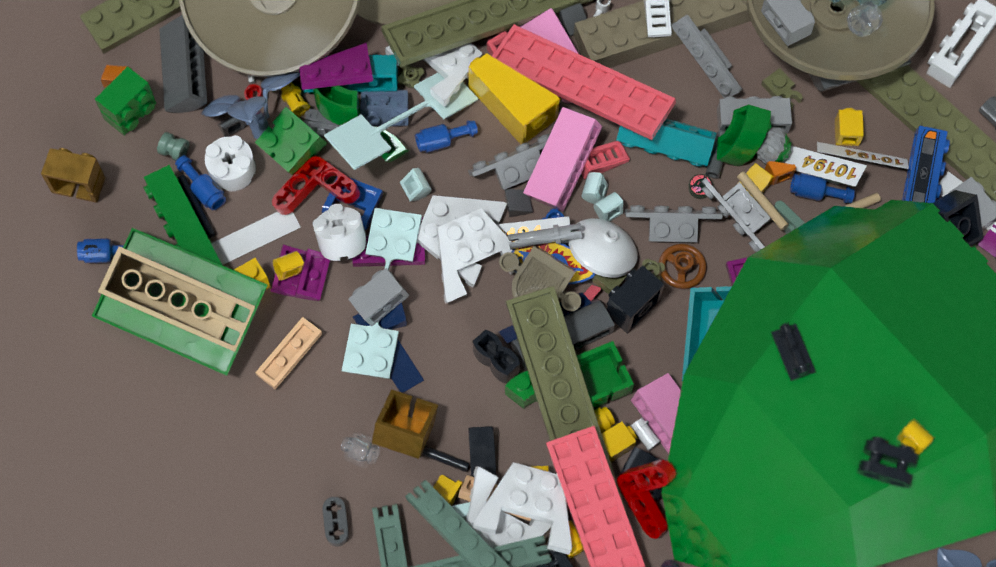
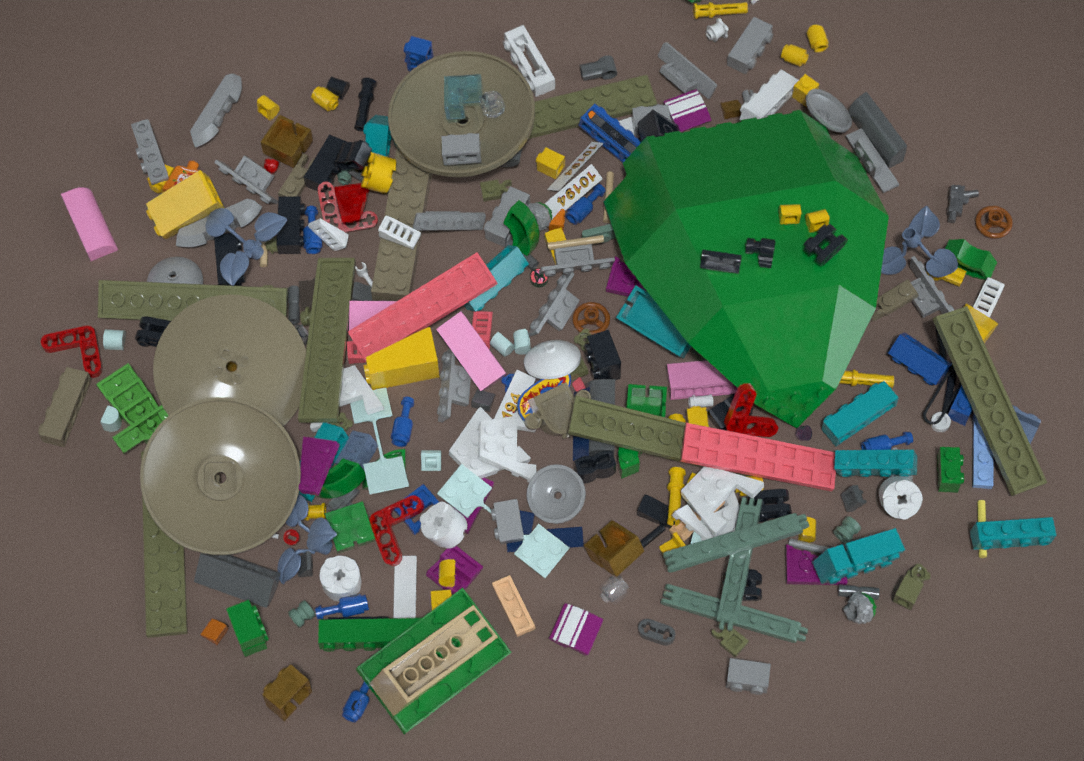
camera: 60 degrees left, 5 degrees down
light grey pin [508,223,583,250] -> none
none -> light grey dish [527,465,586,524]
none -> magenta slope [548,603,604,656]
none -> yellow pin [667,467,686,526]
none -> black piece [746,238,776,268]
none -> yellow brick [779,204,801,224]

